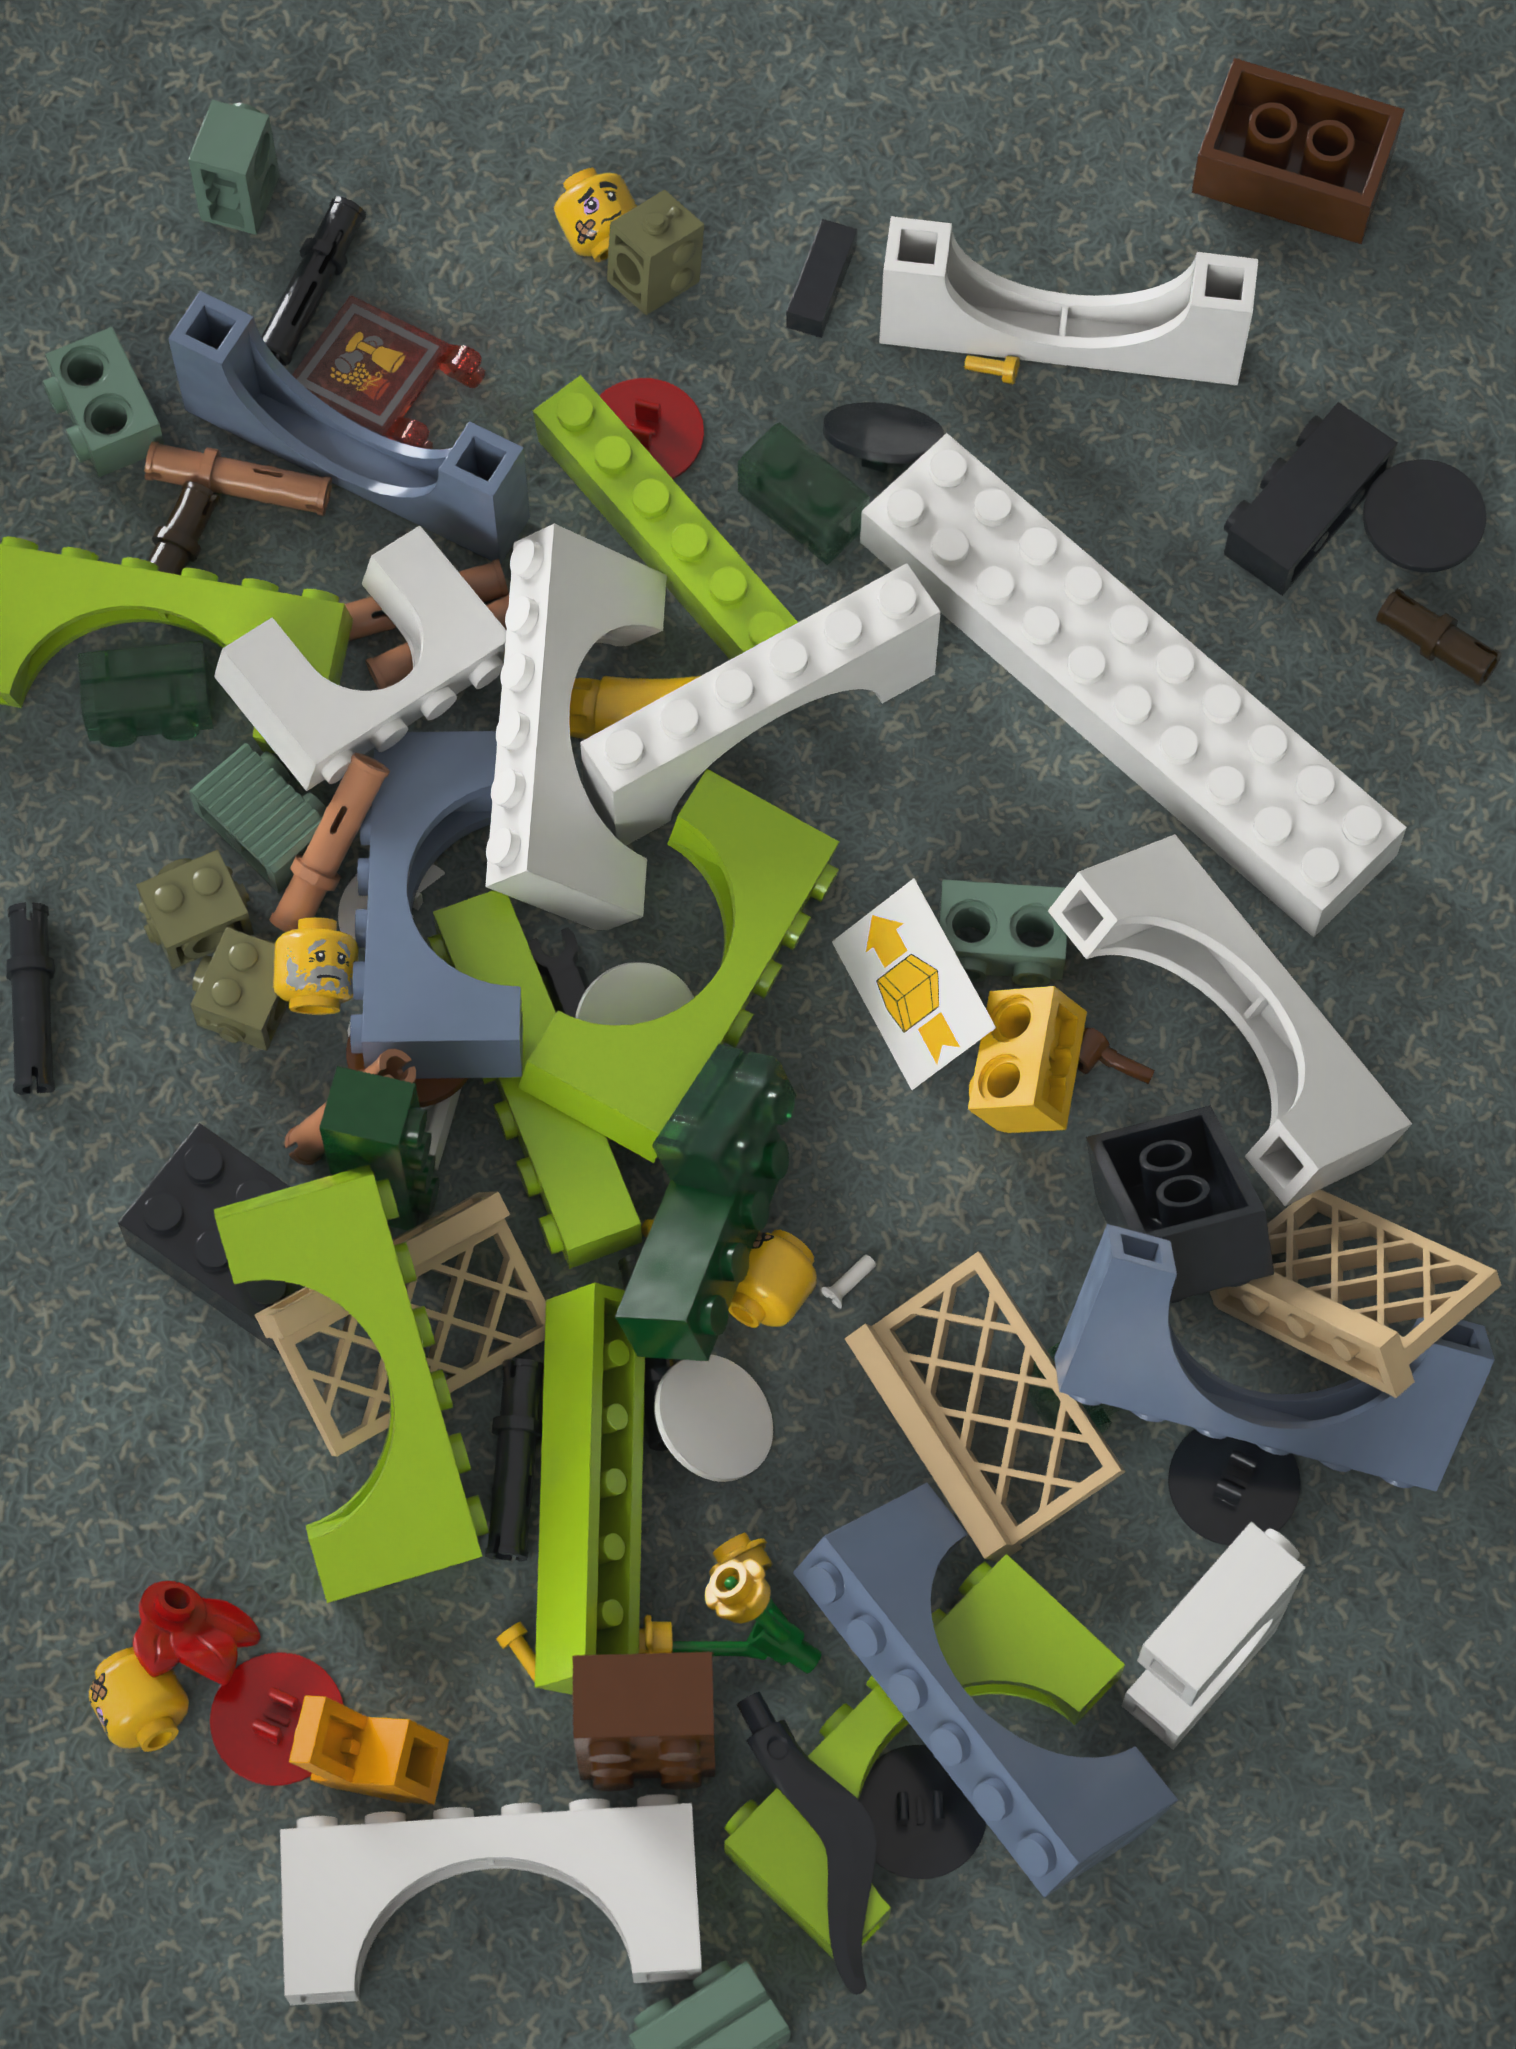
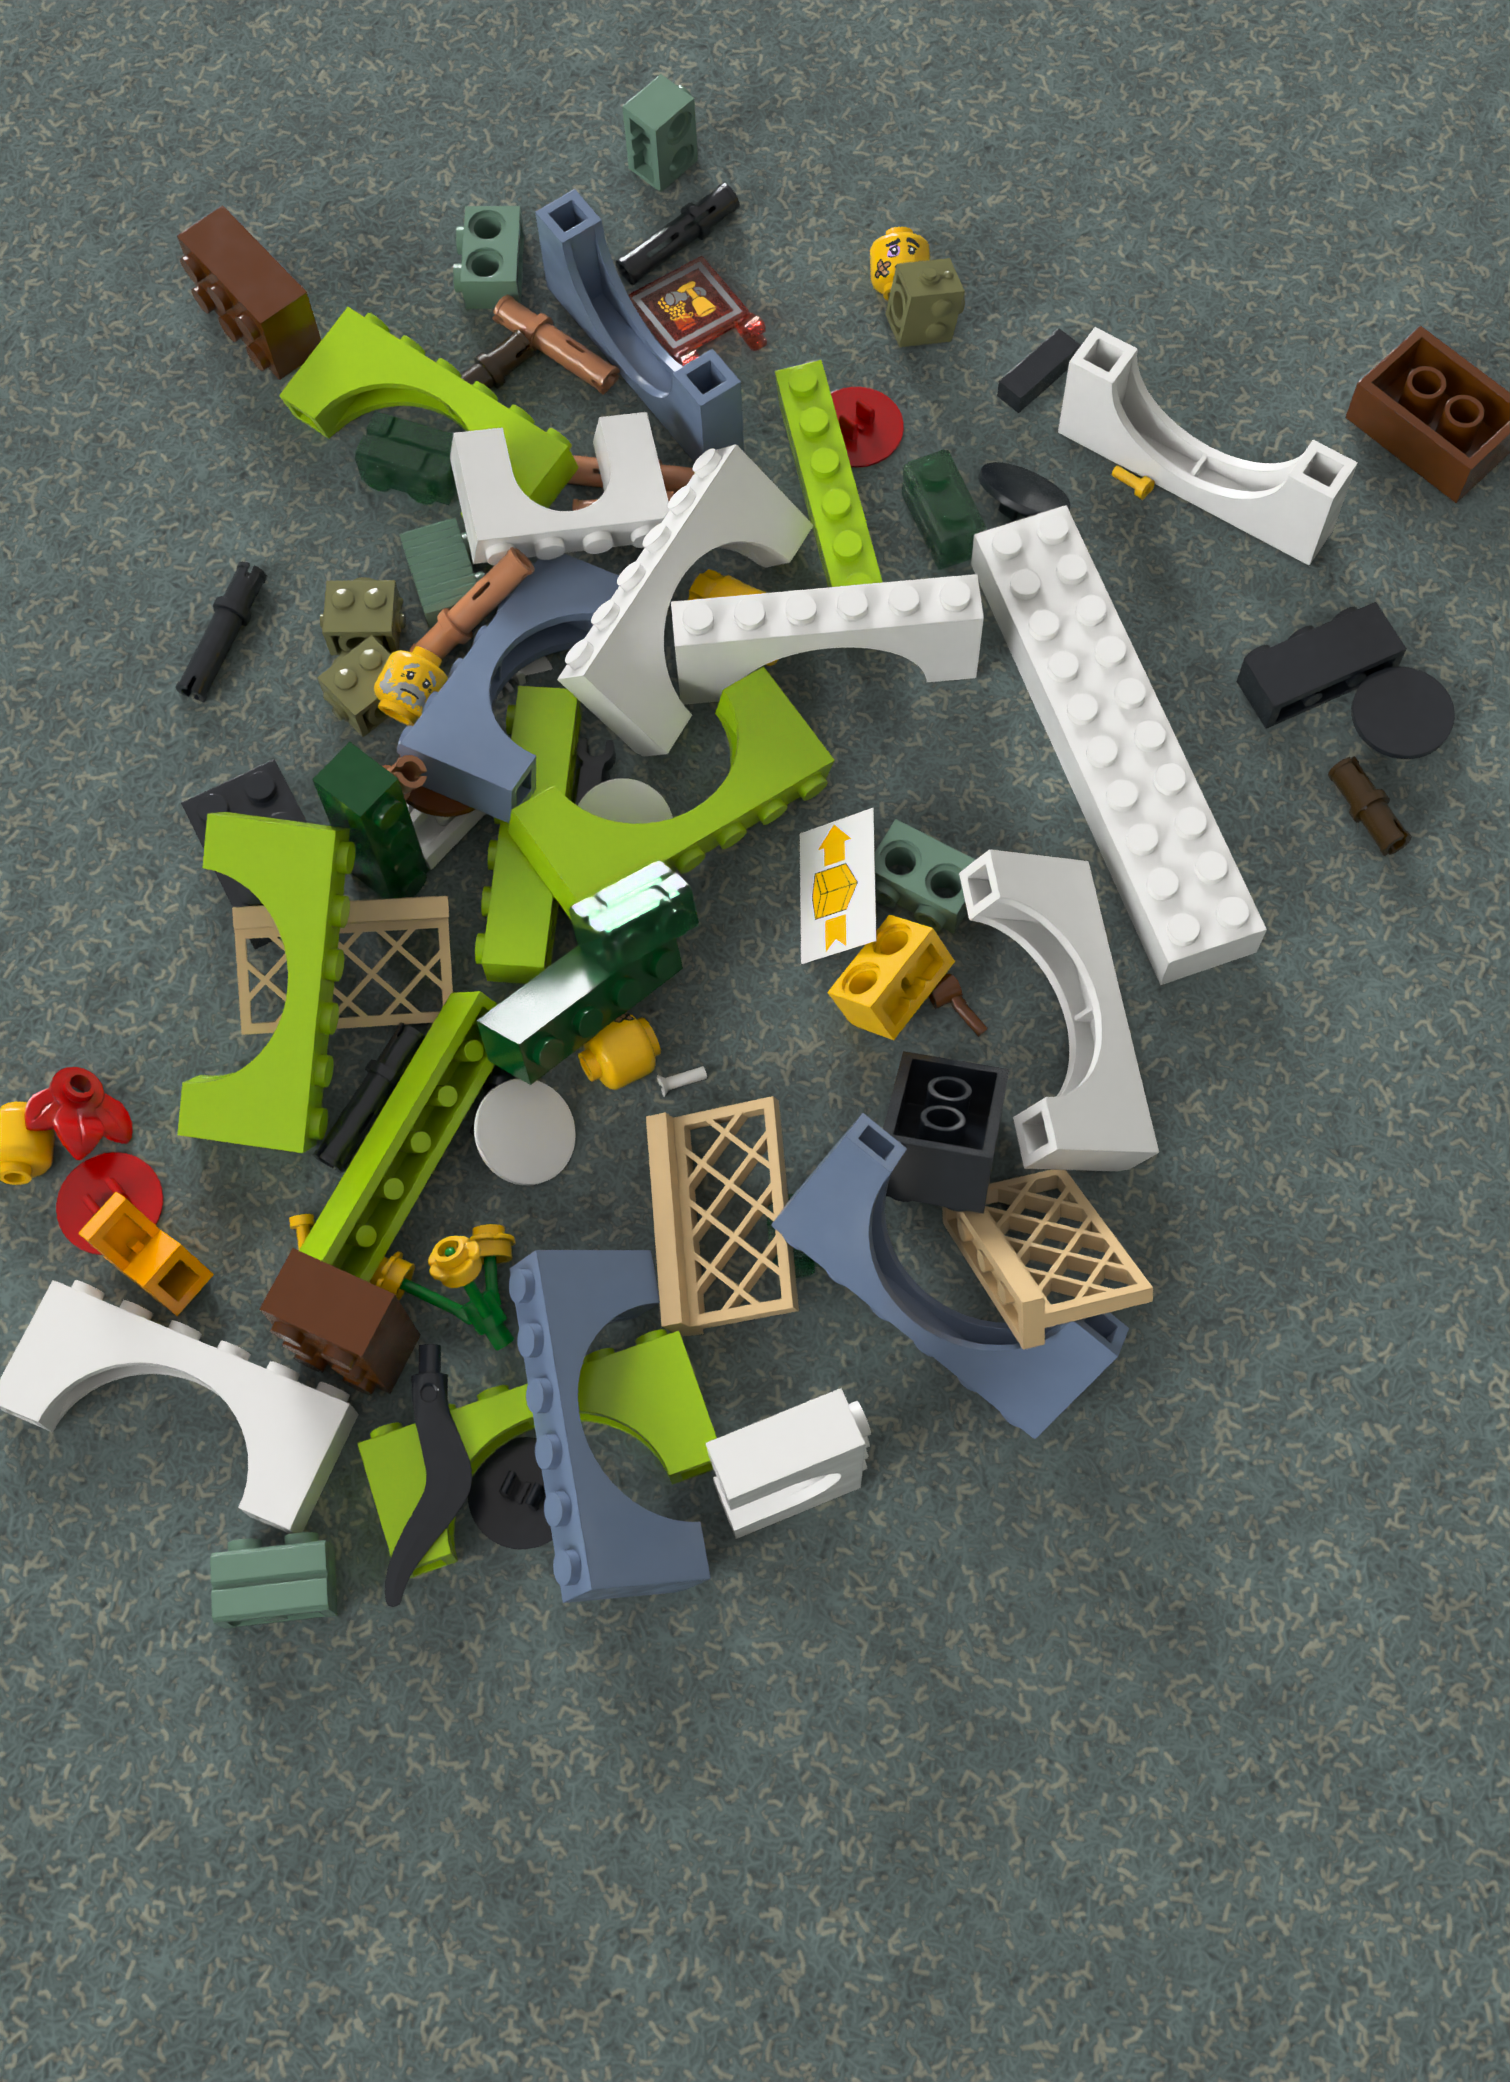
camera: 30 degrees right, 0 degrees up
black piece [1168,1429,1300,1546] -> none

